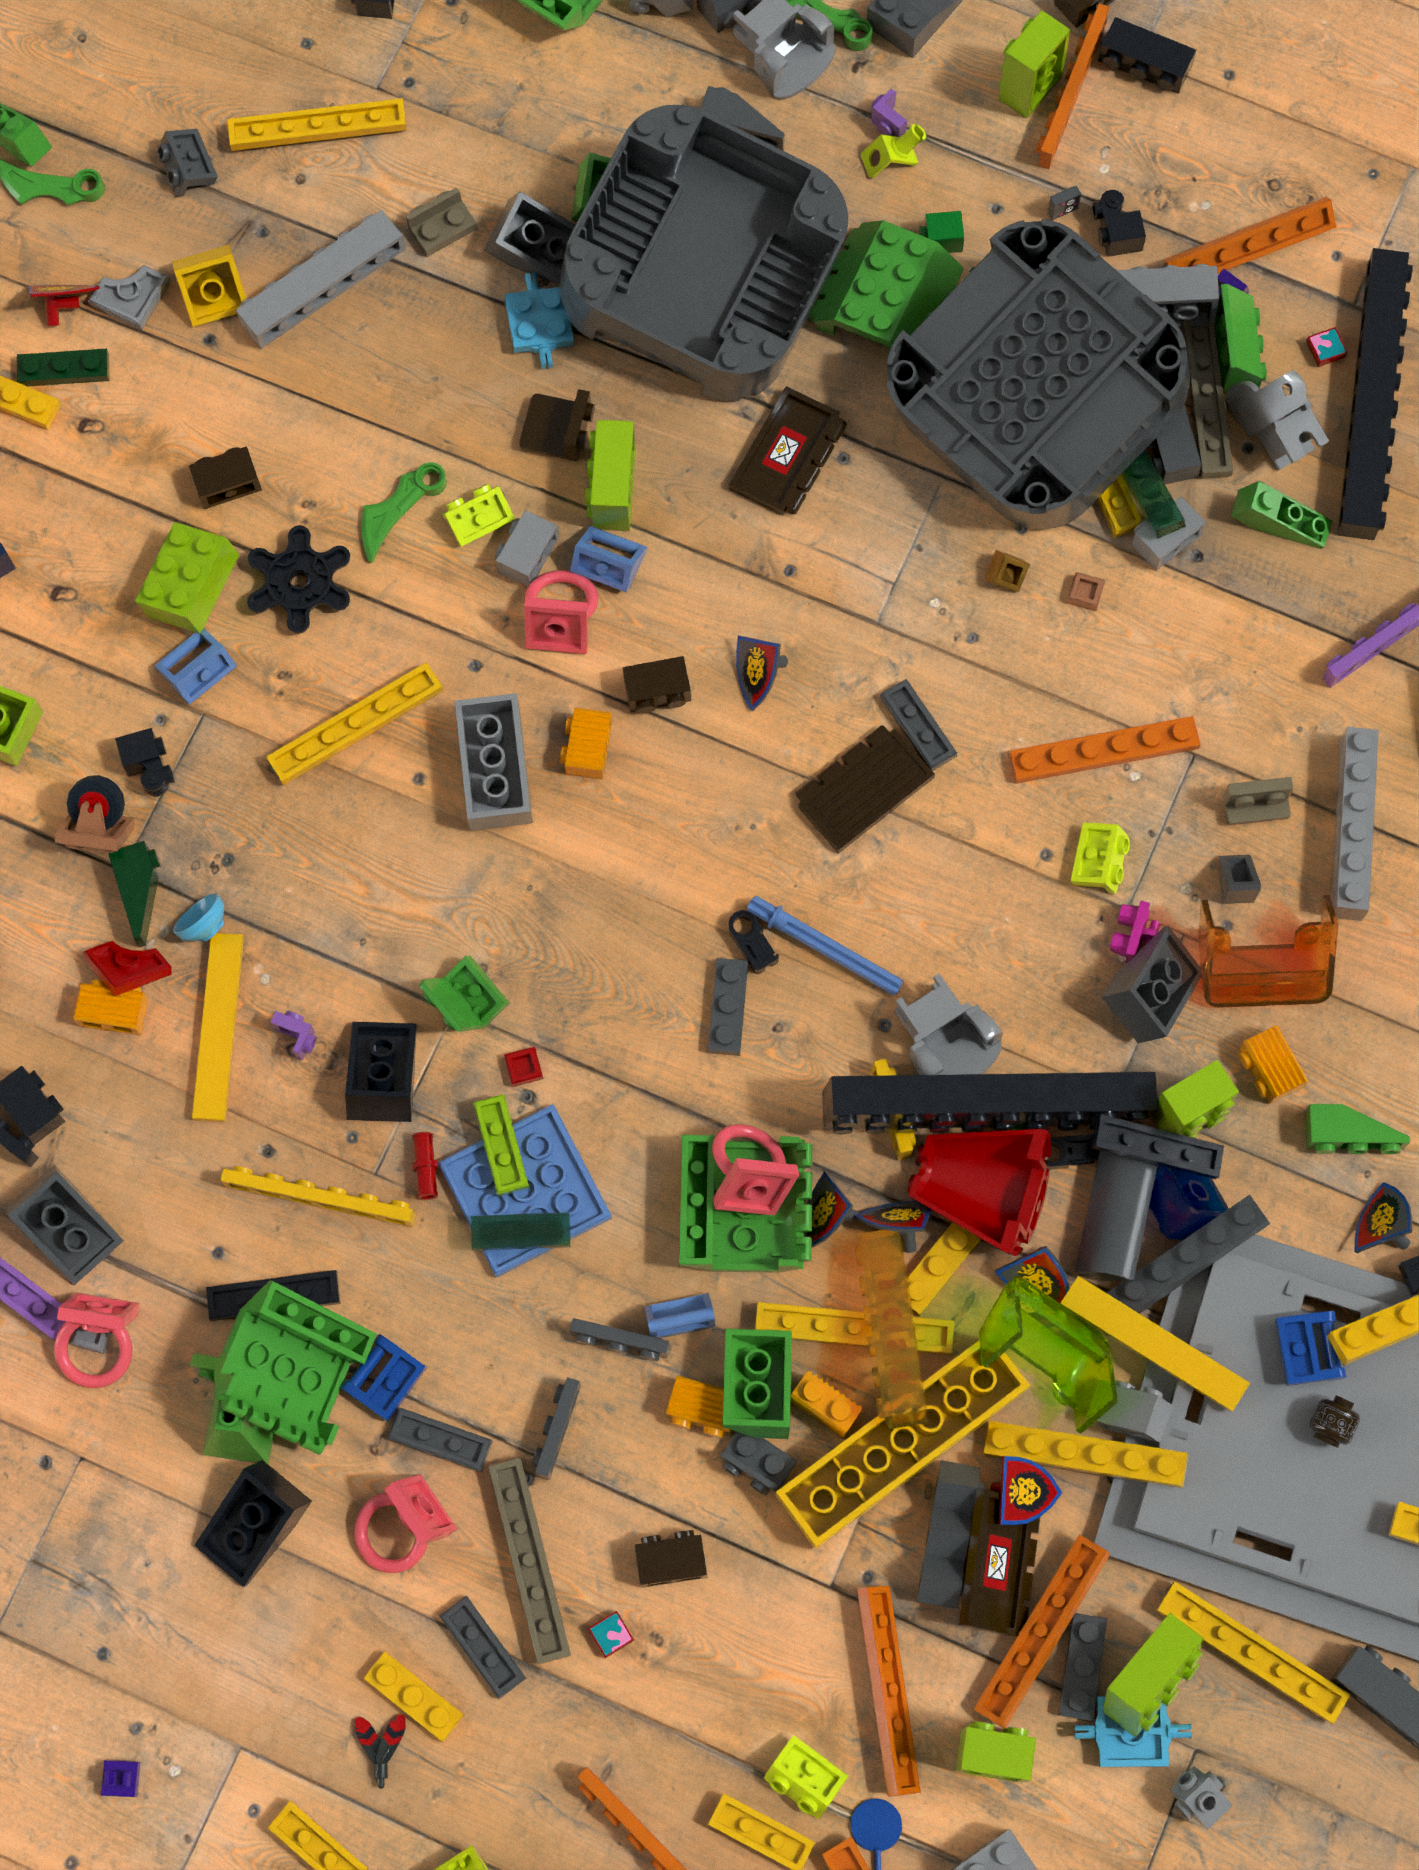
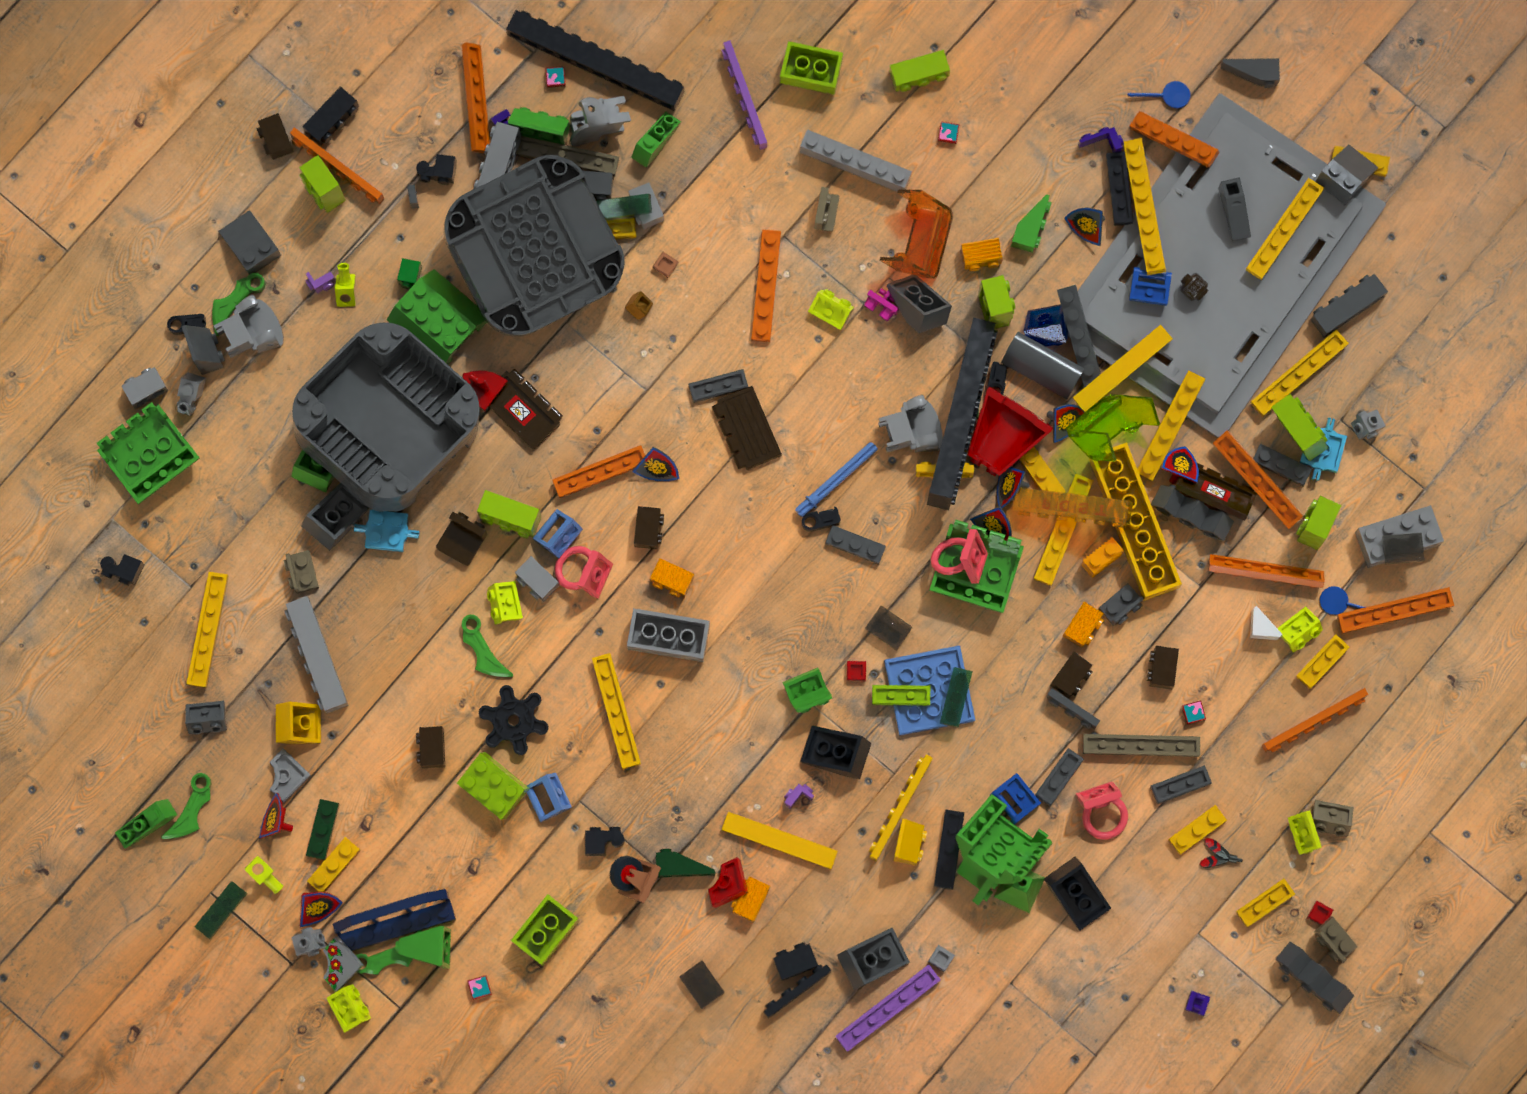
camera: 75 degrees left, 5 degrees up
coral tile [54,1292,139,1388] -> none
medium azure piece [173,893,224,942] -> none
red pin [412,1132,438,1200] -> none
dark grey plate [570,1318,670,1361] -> none
medium blue tile [645,1293,716,1339] -> none
dark grey slope [700,86,785,151] -> none
bright green slope [723,1328,792,1439] -> none
light grey brick [1089,1380,1173,1443] -> none
black plate [1092,1114,1224,1179] -> none
dark grey slope [1219,855,1261,904] -> none
none -> red shield [463,370,508,410]
none -> orange plate [552,445,645,499]
none -> clear smoke plate [865,606,913,651]
none -> yellow slope [893,818,927,866]
none -> dark brown brick [1050,652,1093,699]
none -> white slope [1250,606,1283,640]

